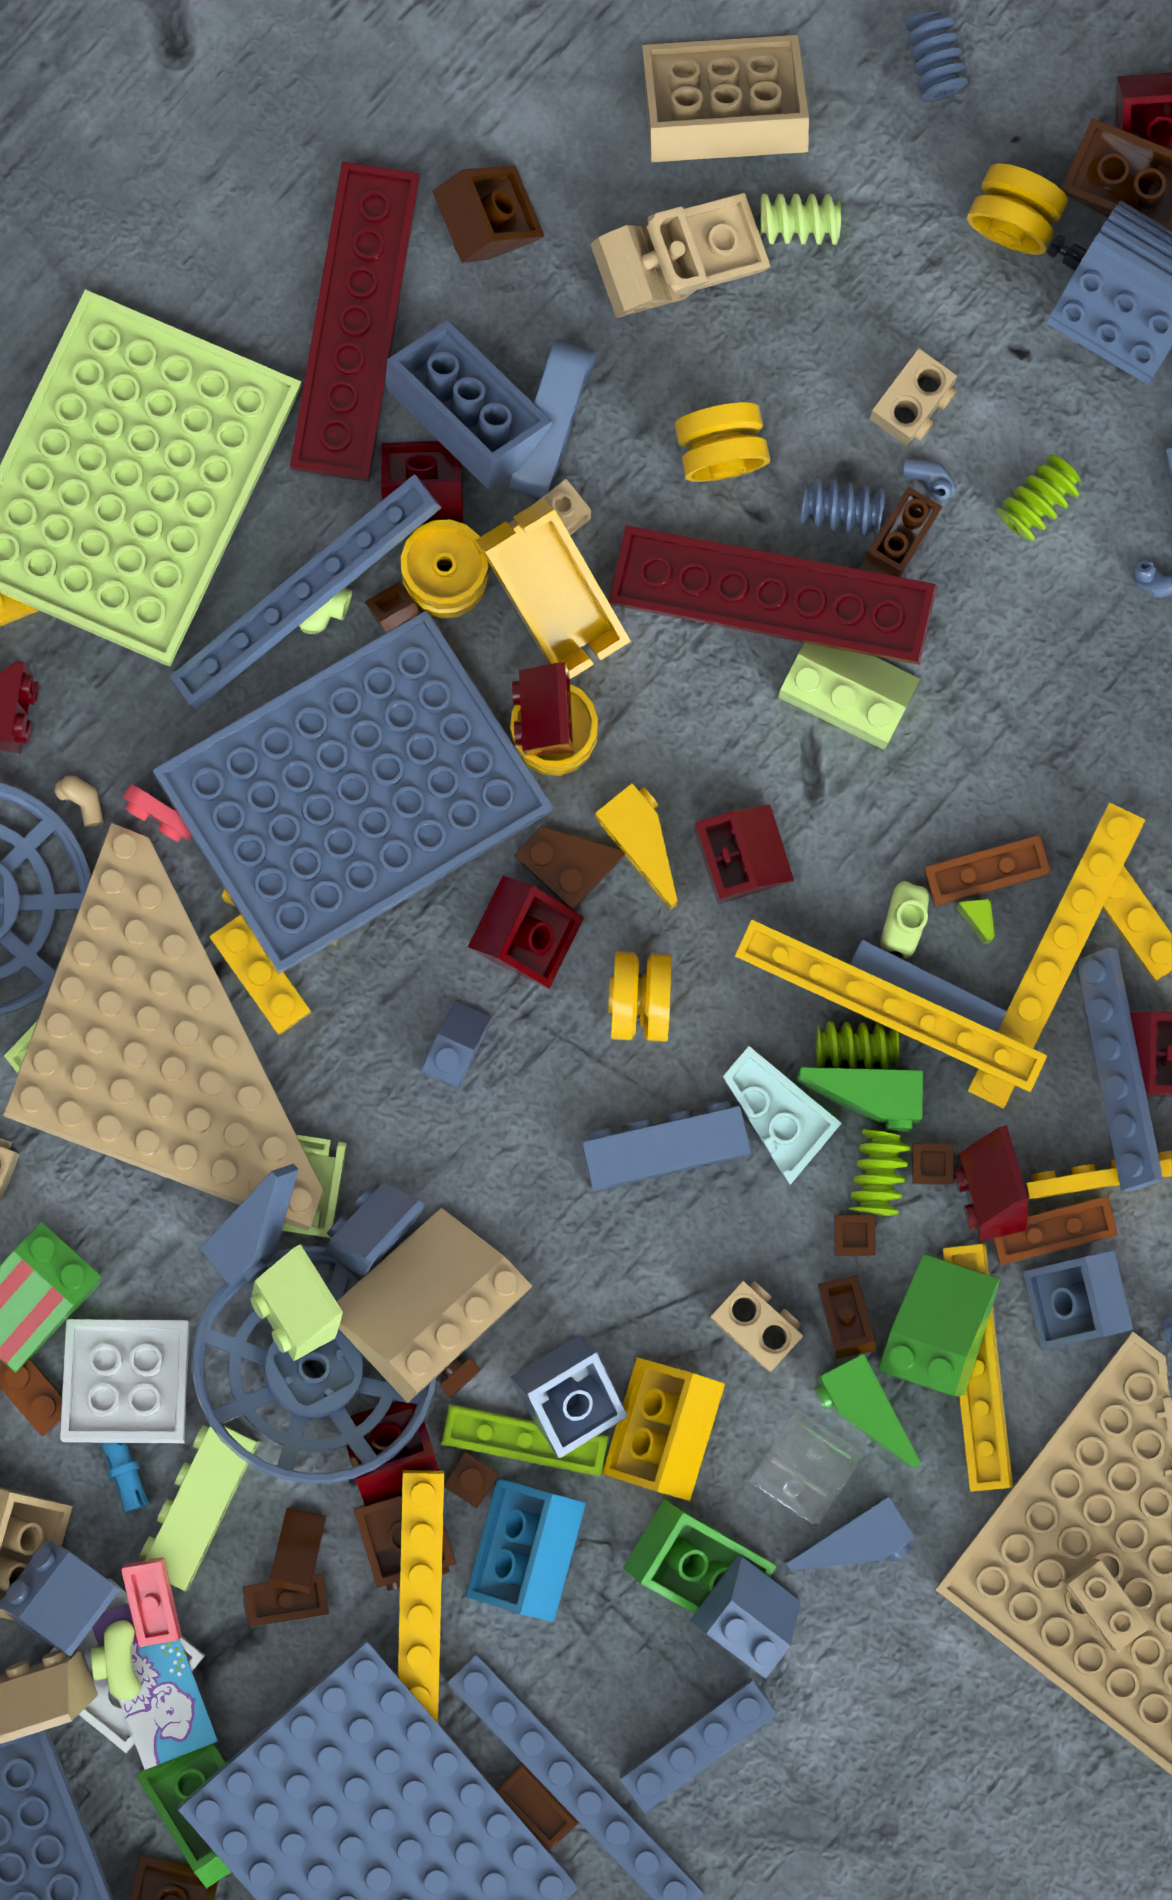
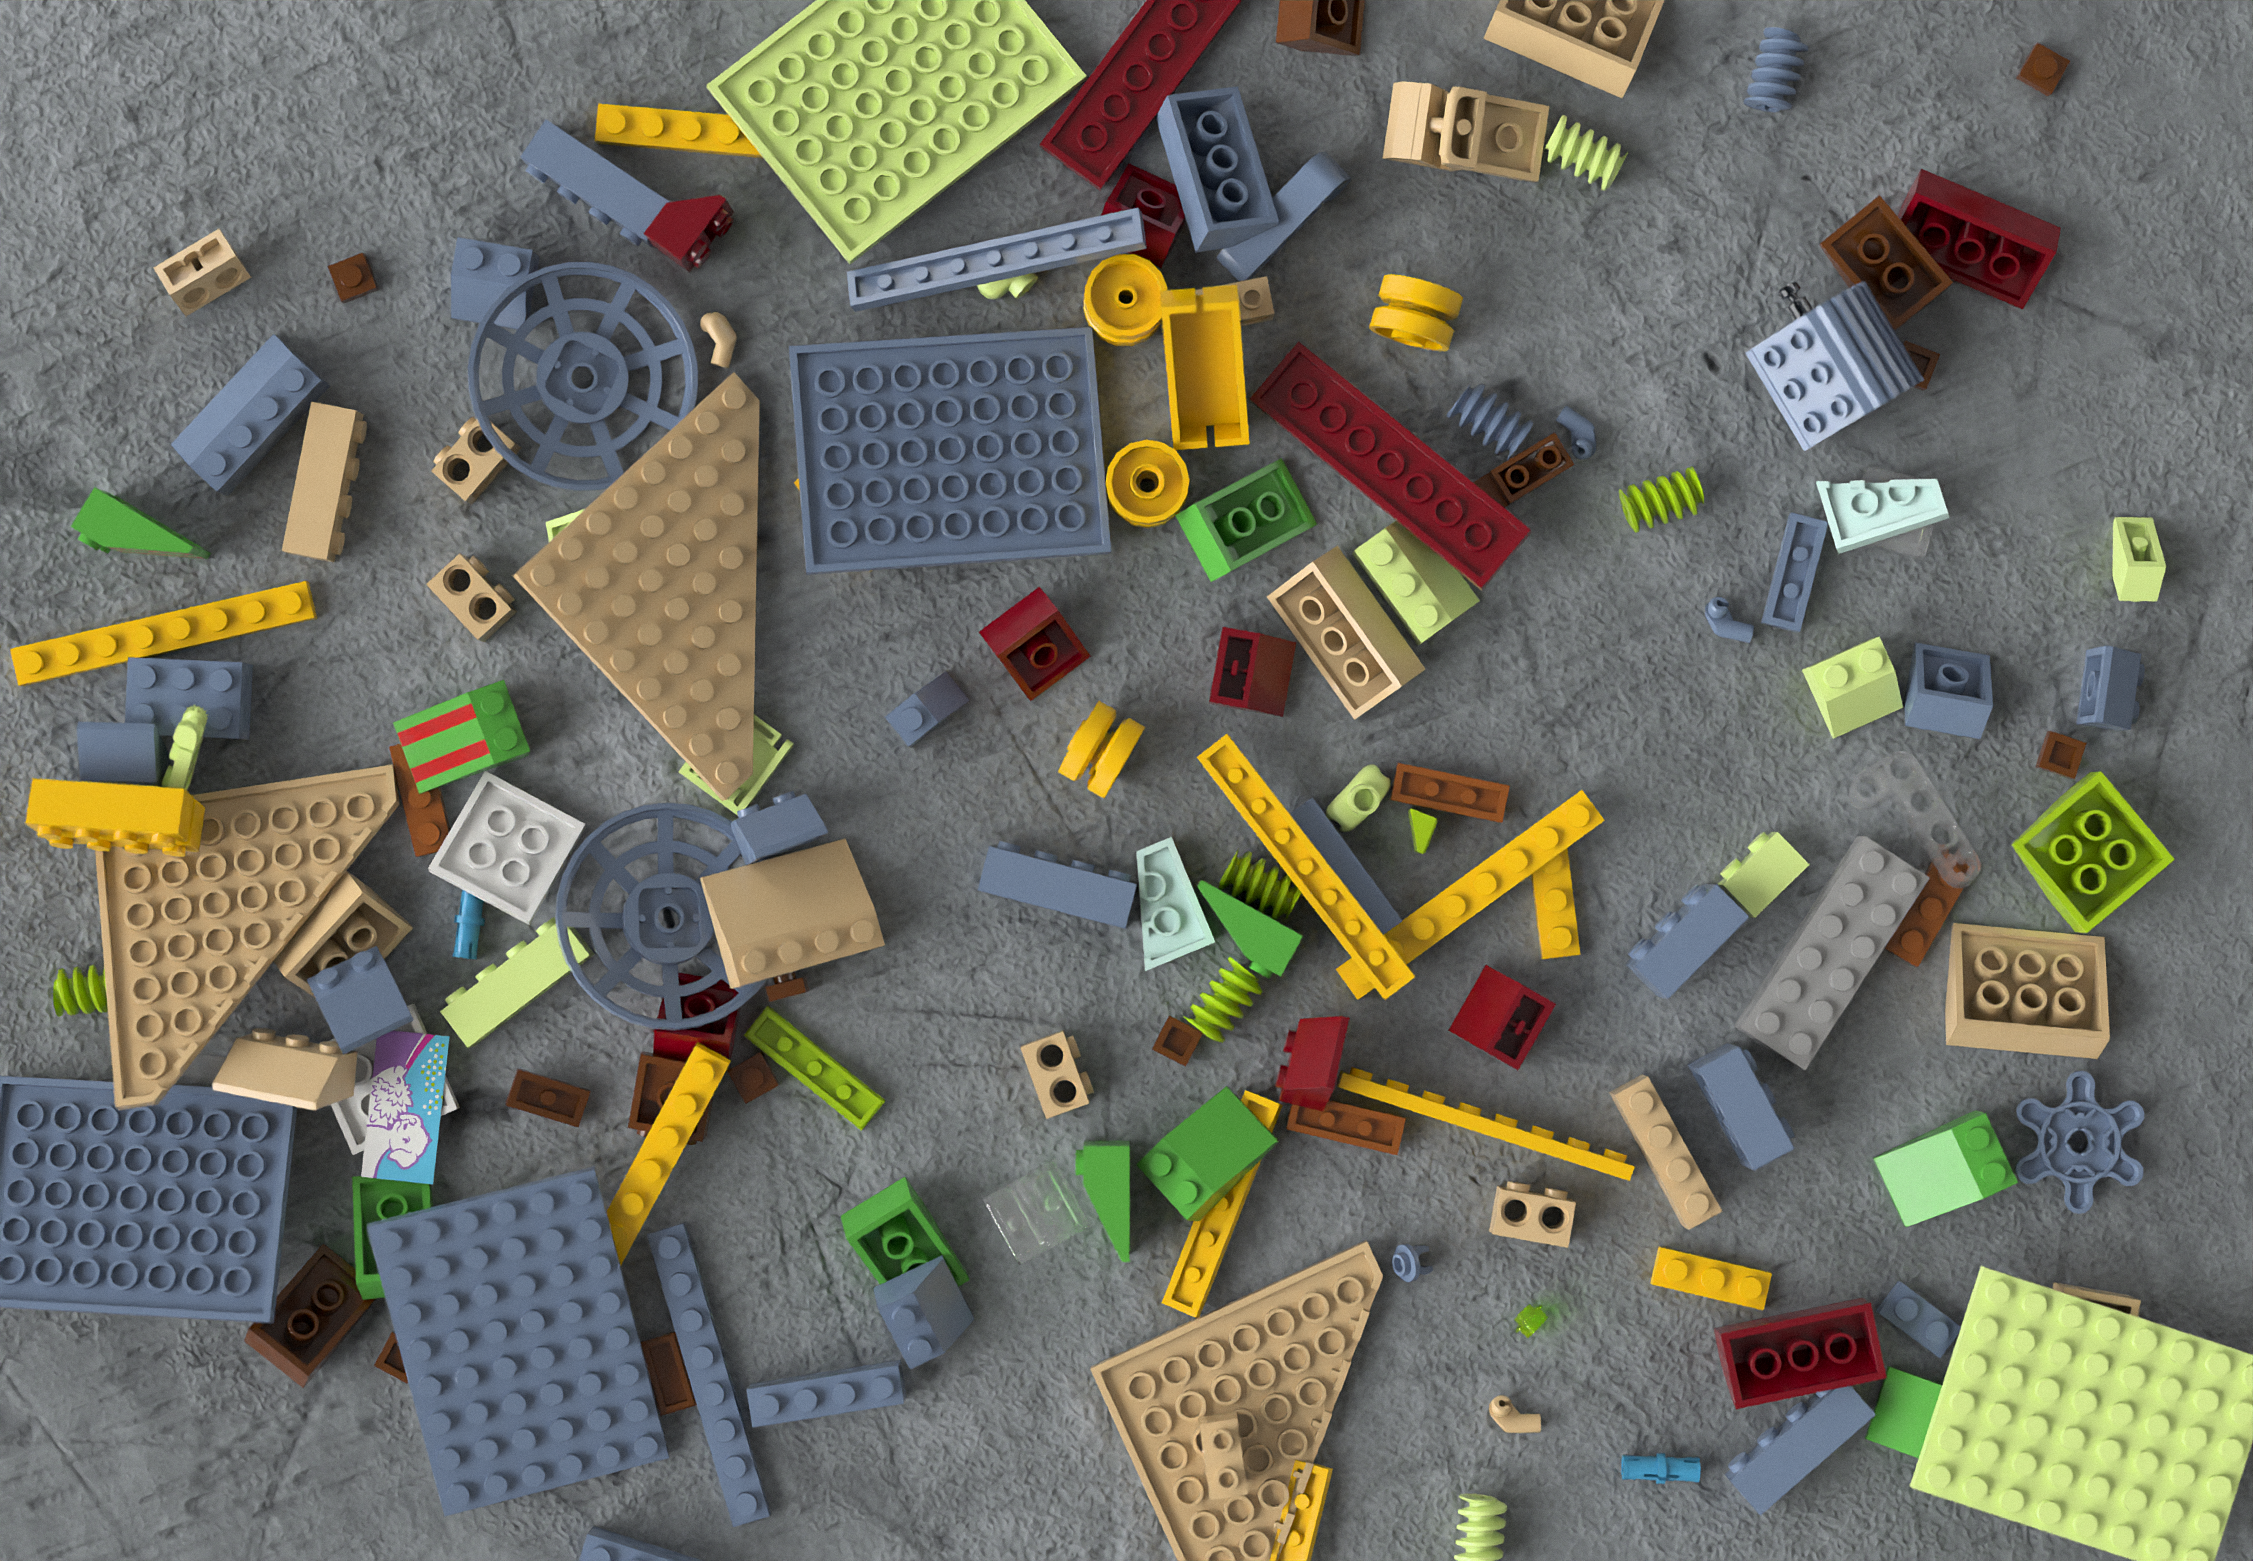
camera: 30 degrees right, 5 degrees up
yellowish green piece [91,1620,141,1700] -> none
coral plate [121,1557,182,1647] -> none
coral plate [122,784,192,843] -> none
sand blue slope [200,1163,299,1286] -> none
yellow plate [209,914,312,1035] -> none
yellowish green slope [250,1244,343,1361] -> none
reddish brown tile [269,1508,326,1594] -> none
reddish brown plate [365,582,420,633] -> none
dark azure slope [465,1478,586,1622] -> none
sand blue slope [510,1335,628,1458] -> none
dark red slope [512,662,574,755] -> none
reddish brown wing [514,826,625,910] -> none
yellow slope [595,783,678,911] -> none
yellow slope [602,1357,725,1501] -> none
sand blue slope [784,1496,915,1570] -> none
reddish brown plate [818,1275,876,1359] -> none
tan brick [869,348,957,447] -> none
reddish brown plate [912,1143,953,1185] -> none
yellow wheel [967,163,1069,255] -> none
sand blue slope [1023,1250,1133,1350] -> none
sand blue plate [1076,948,1163,1192] -> none
none -> bright green slope [1175,458,1317,582]
none -> tan slope [1267,546,1425,720]

